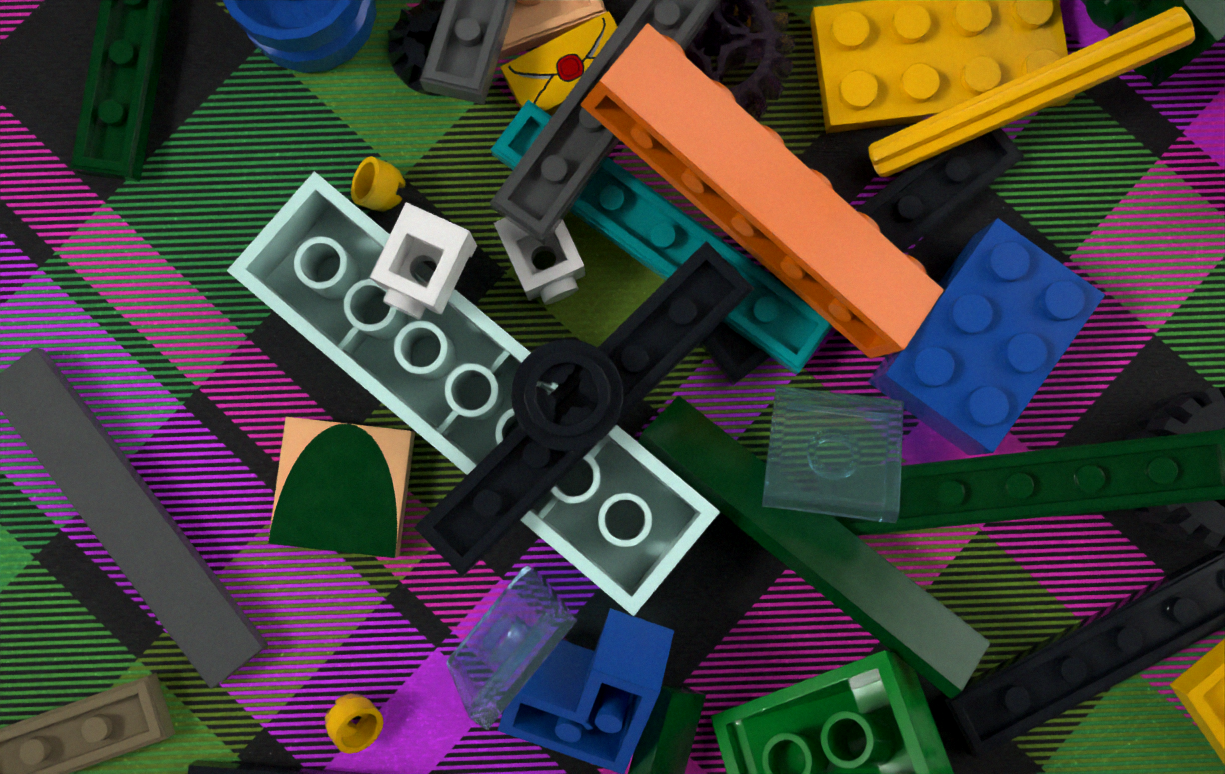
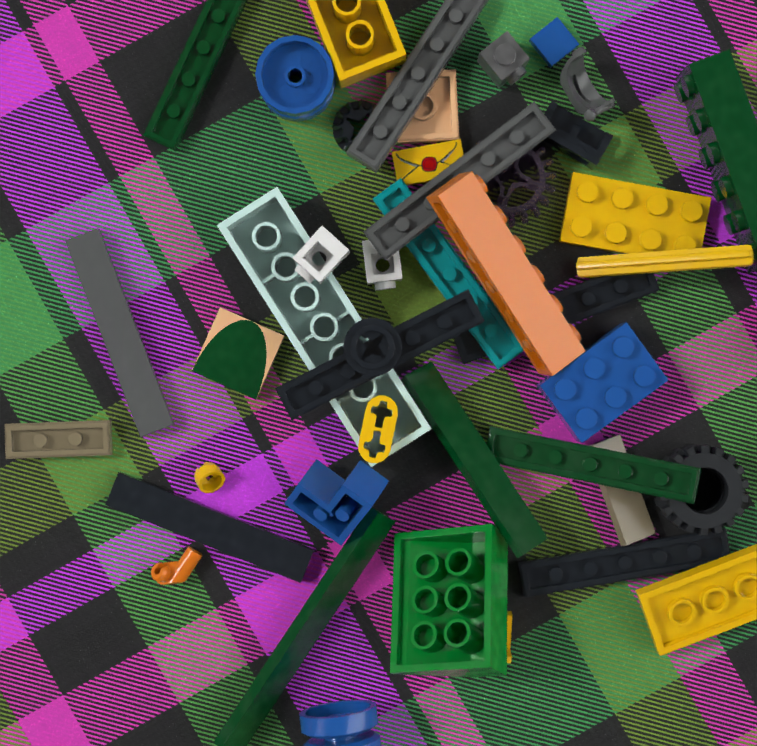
camera: 15 degrees right, 5 degrees up
yellow hinge [351,156,405,211] -> none
clear light blue tile [446,565,577,731] -> none
clear light blue tile [762,386,904,523] -> none
none -> yellow beam [358,395,398,463]
none -> dark tan tile [589,434,656,546]

